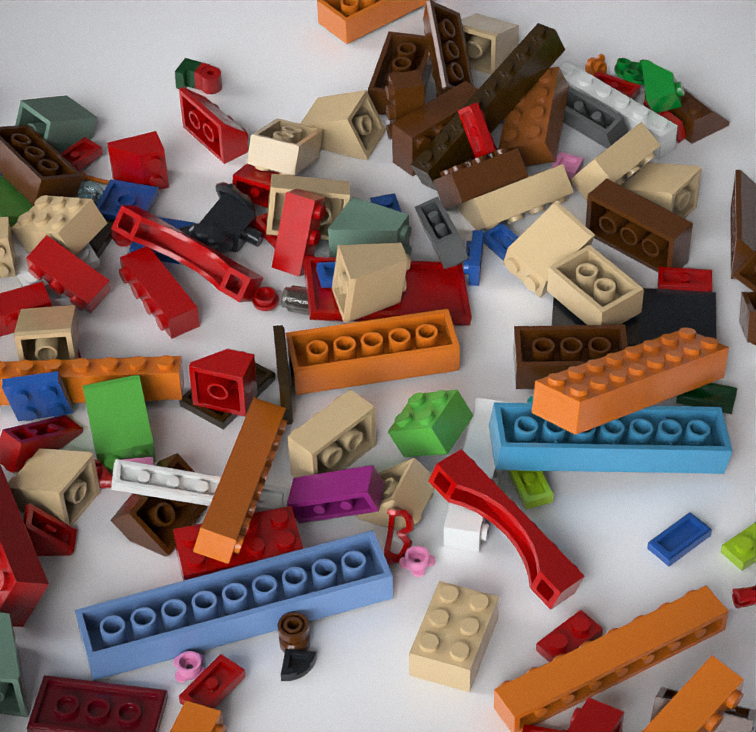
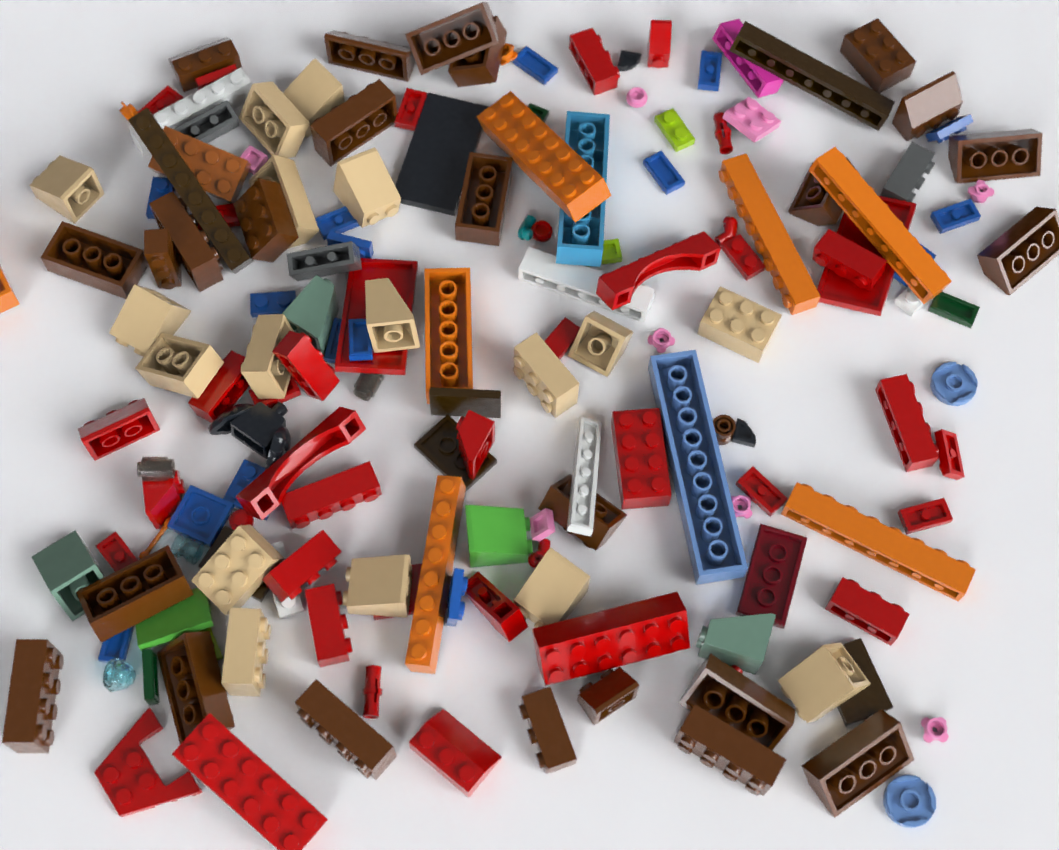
camera: 85 degrees left, 20 degrees up
red slope [23,503,77,556] -> none
leg [175,58,222,94] -> none
orange brick [193,397,288,564] -> none
red plate [252,287,279,311] -> none
magenta brick [287,465,385,524] -> none
red helmet [384,507,414,565] -> none
bright green brick [388,390,473,457] -> none
reddish brown slope [423,0,474,97] -> none
red plate [458,102,496,158] -> none
tan brick [547,245,644,325] -> none
green dish [614,58,653,85] -> none
green slope [642,60,684,113] -> none
none -> clear smoke brick [137,456,175,482]
none -> red tile [544,317,580,360]
none -> red arm [714,216,738,246]

